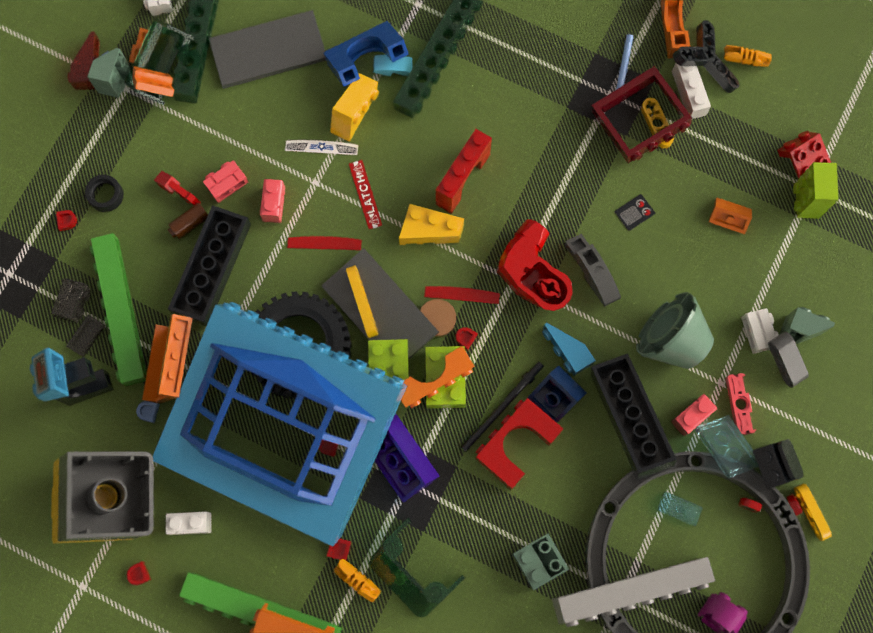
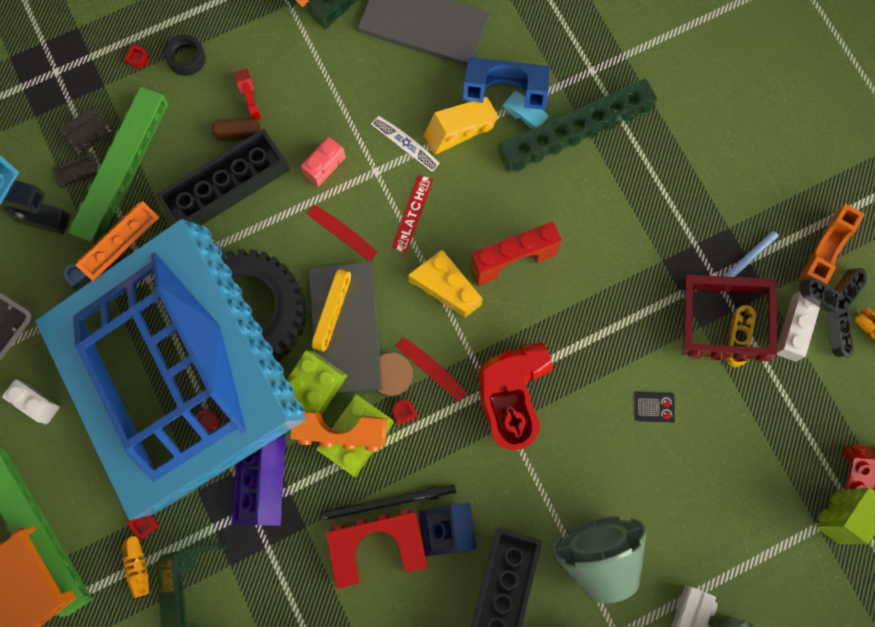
camera: 35 degrees right, 0 degrees up
coral brick [203,160,248,203] -> none
dark azure slope [542,323,596,376] -> none
dark grey slope [565,234,621,307] -> none
orange panel [709,198,752,234] -> none

